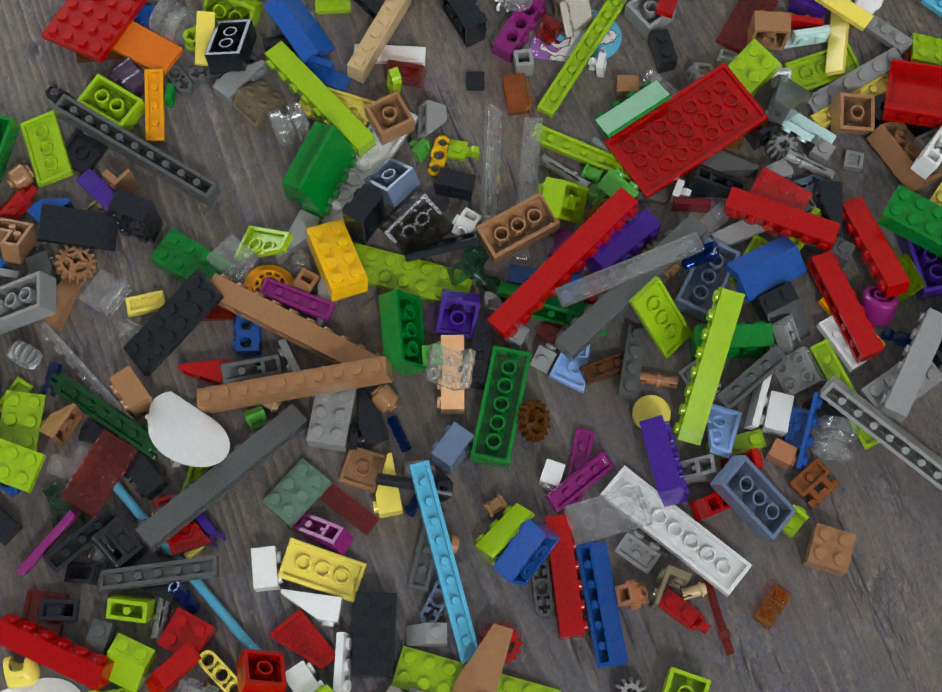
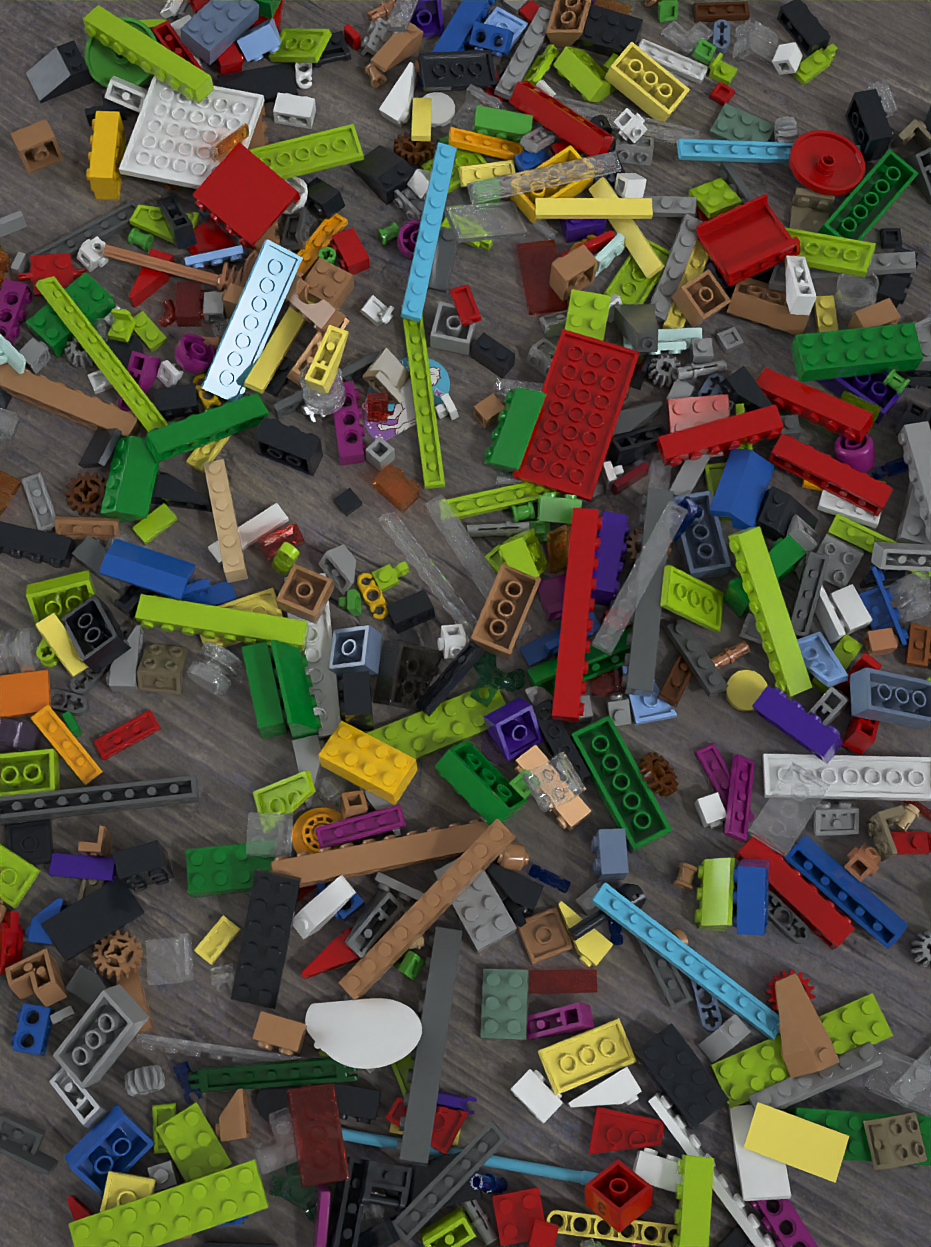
camera: 40 degrees left, 0 degrees up
none -> red tile [93,710,161,761]
none -> white slope [292,875,356,939]

